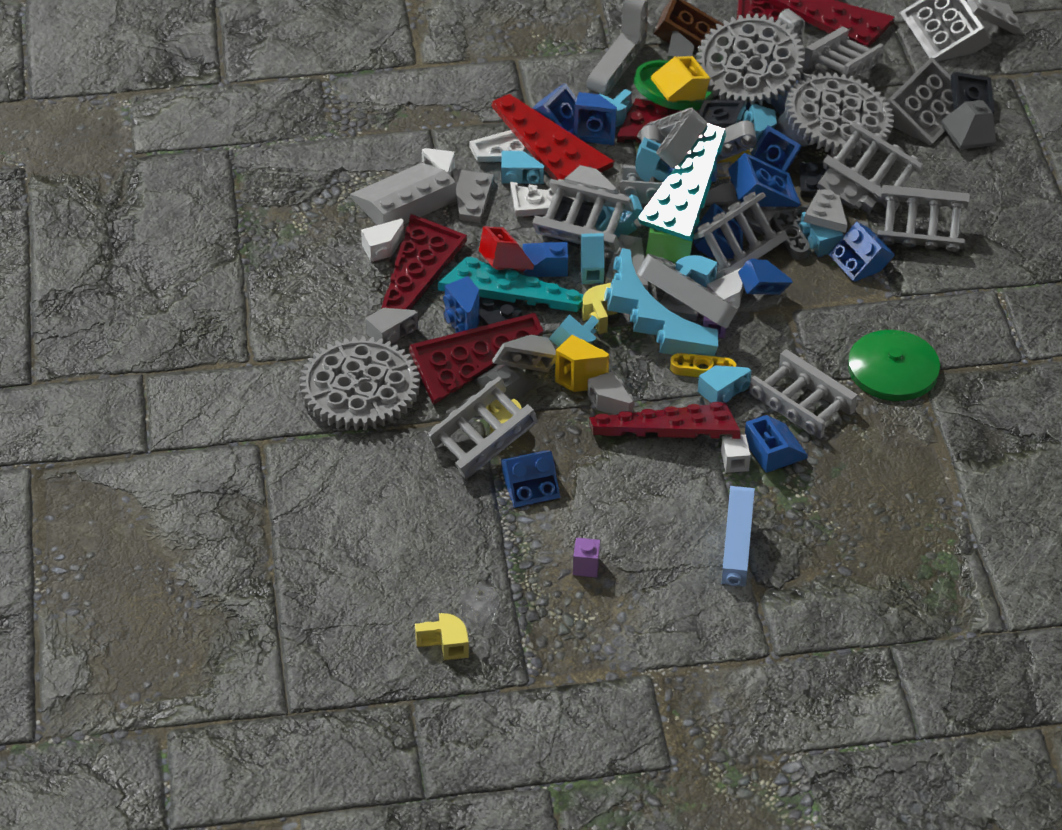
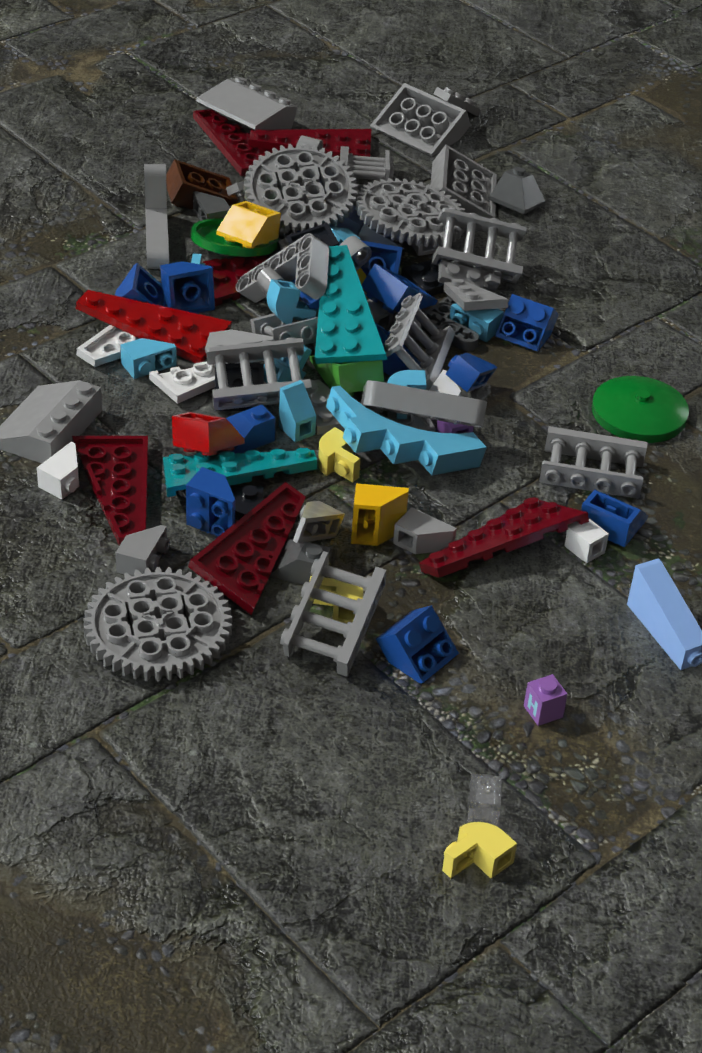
camera: 35 degrees left, 5 degrees down
white slope [422,148,455,177] -> none
light grey wing [452,169,494,223] -> none
medium azure brick [549,314,599,347] -> none
yellow beam [670,353,736,377] -> none
medium azure slope [698,365,751,403] -> none
light grey fence [877,185,970,251] -> none
black plate [950,72,995,114] -> none

